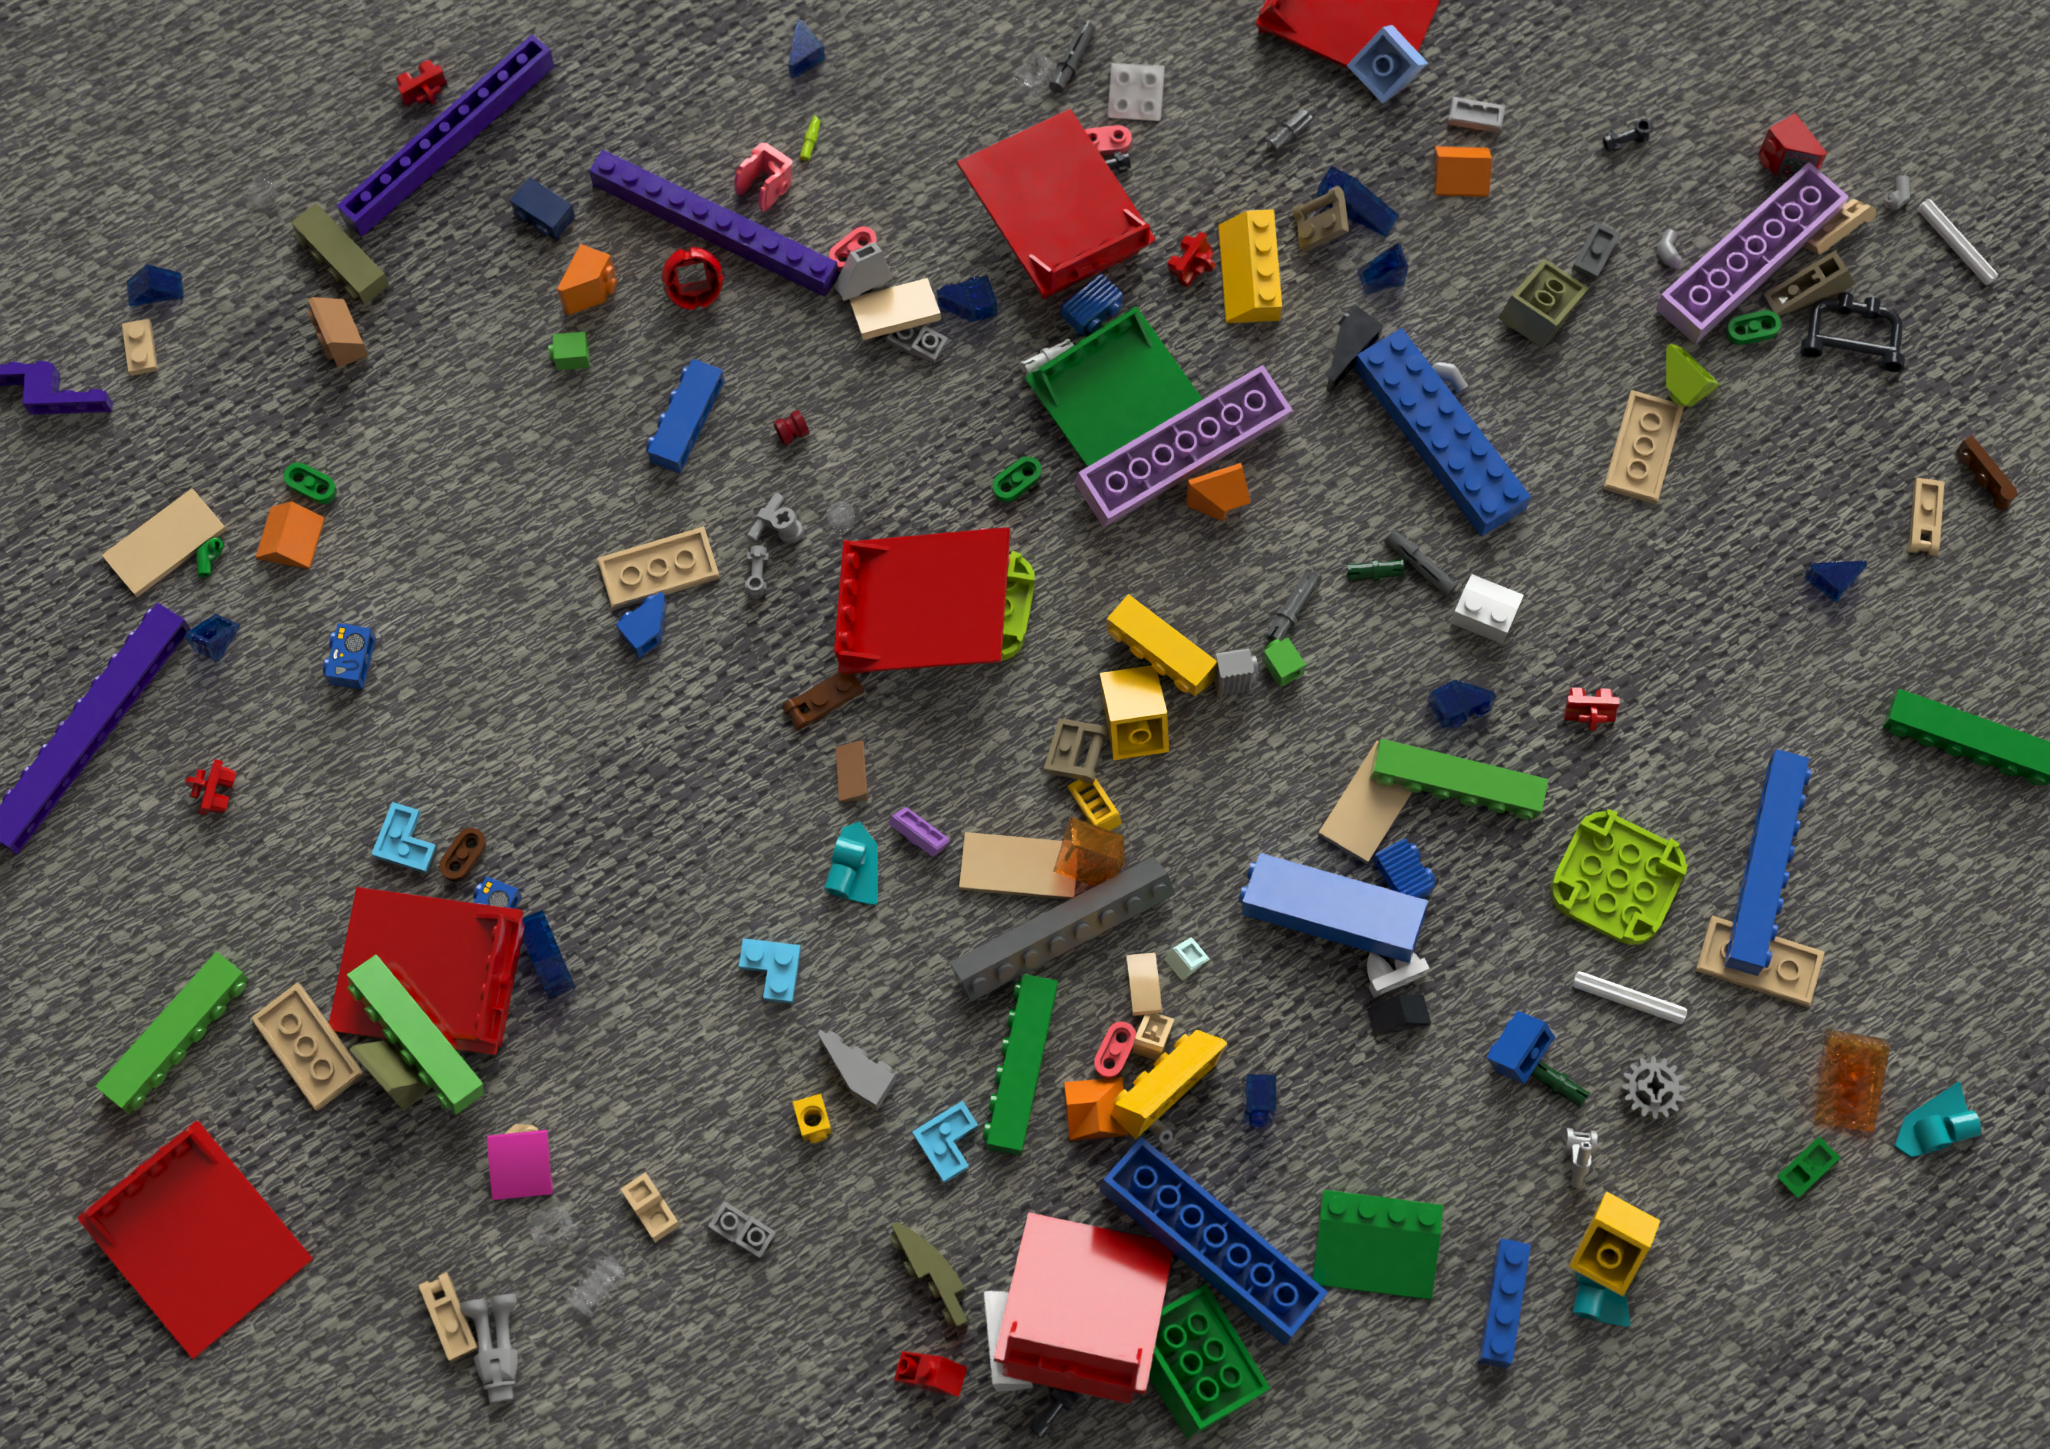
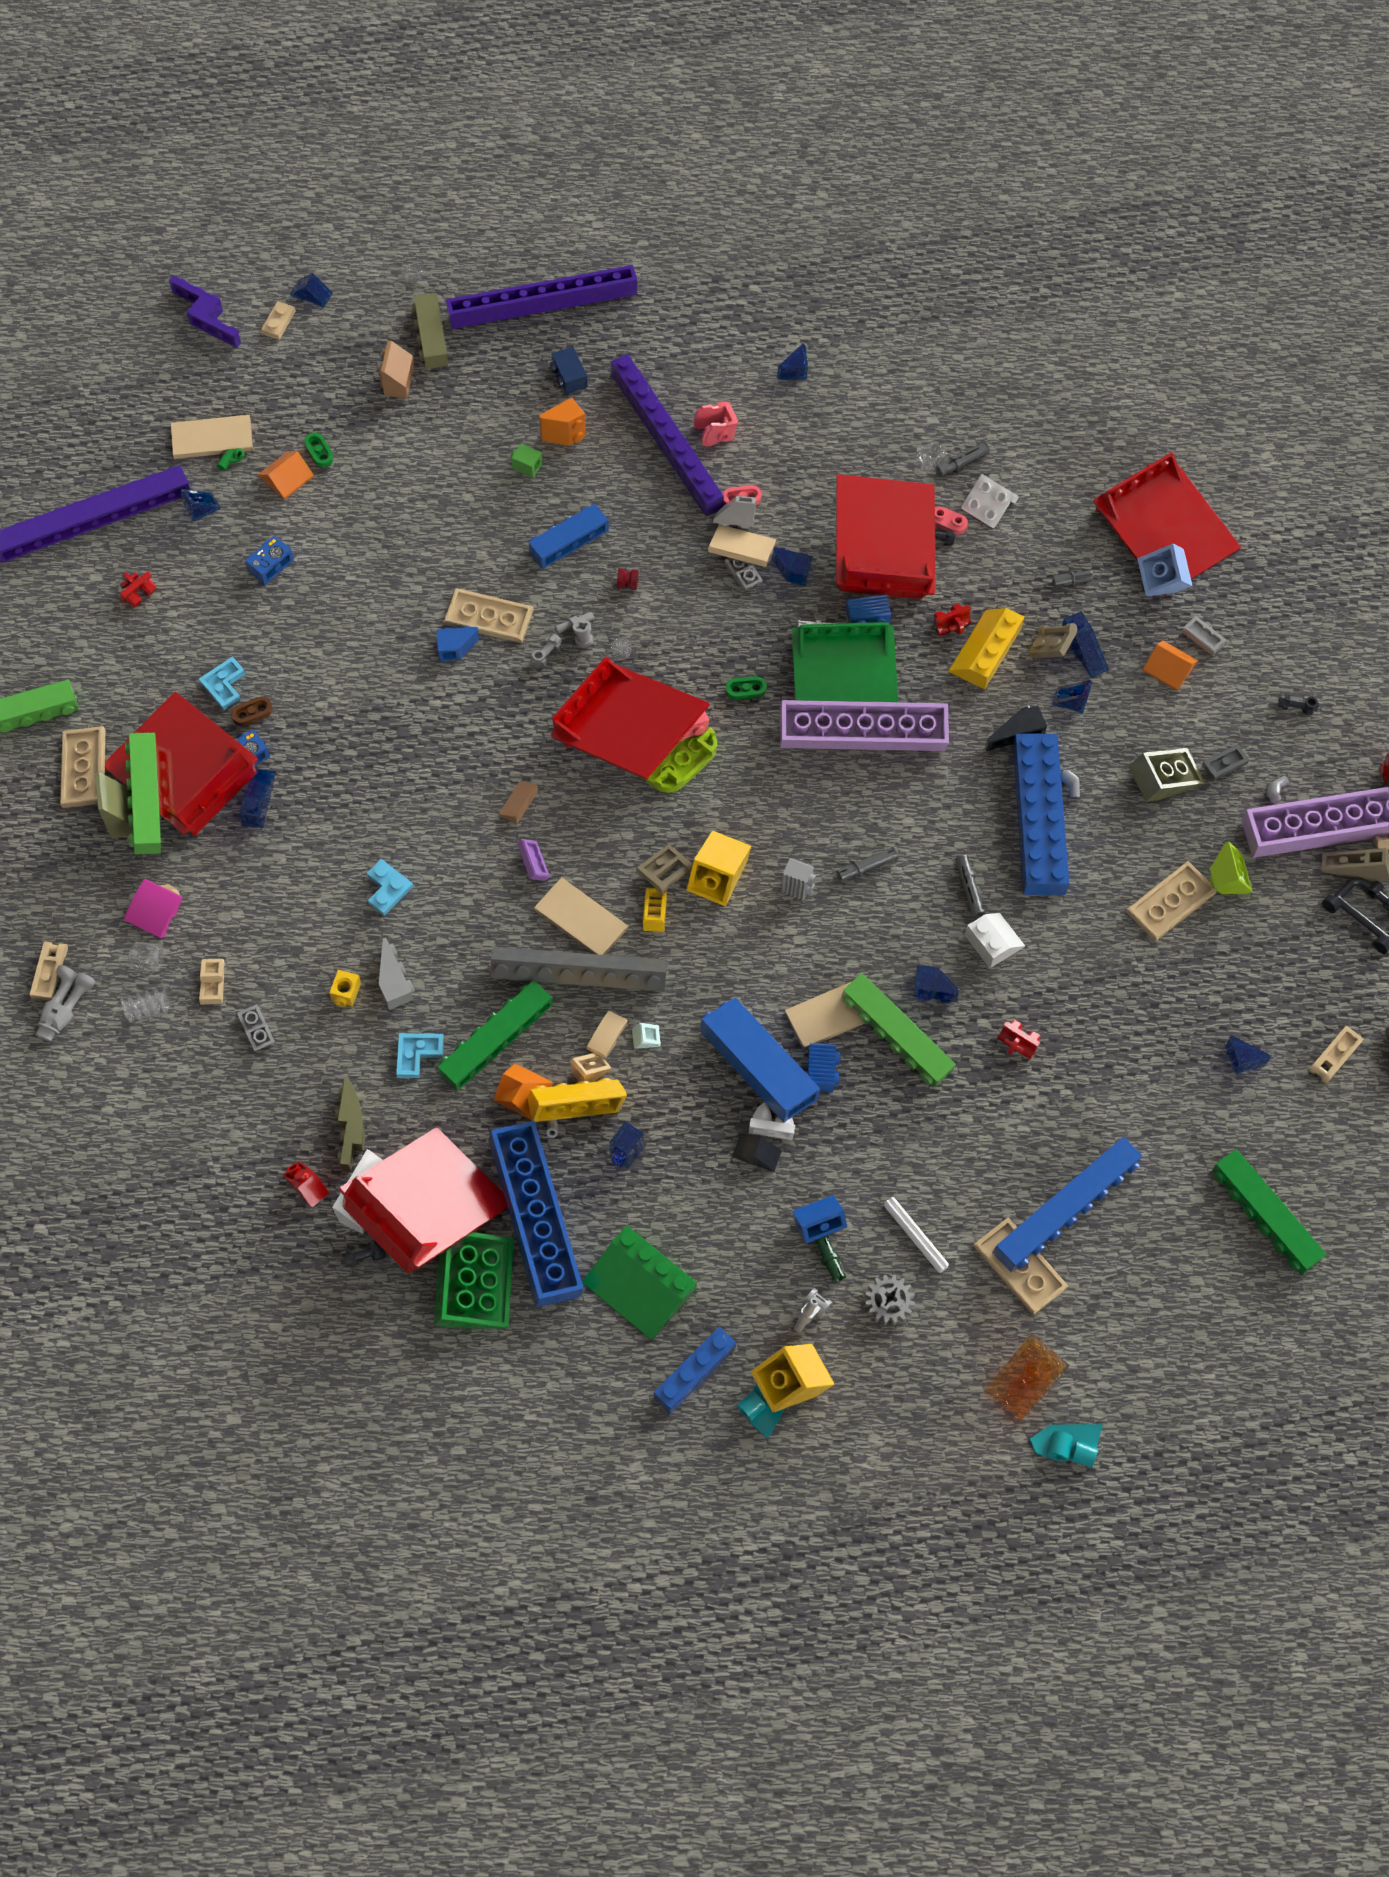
camera: 30 degrees right, 5 degrees down
red hips [396,60,447,106] -> none
red piece [661,247,724,310] -> none
reddish brown plate [781,672,864,731] -> none
lime piece [799,115,821,162] -> none
teal panel [824,822,878,905] -> none
clear orange slope [1053,817,1125,887] -> none
coral plate [1094,1022,1136,1079] -> none
yellow slope [1106,594,1217,696] -> none
orange slope [1186,463,1251,522] -> none
bright green brick [1262,637,1306,687] -> none
dark green pin [1347,559,1404,581] -> none
lime tile [1550,809,1688,945] -> none
green plate [1726,310,1781,345] -> none
green slope [1776,1136,1840,1198] -> none

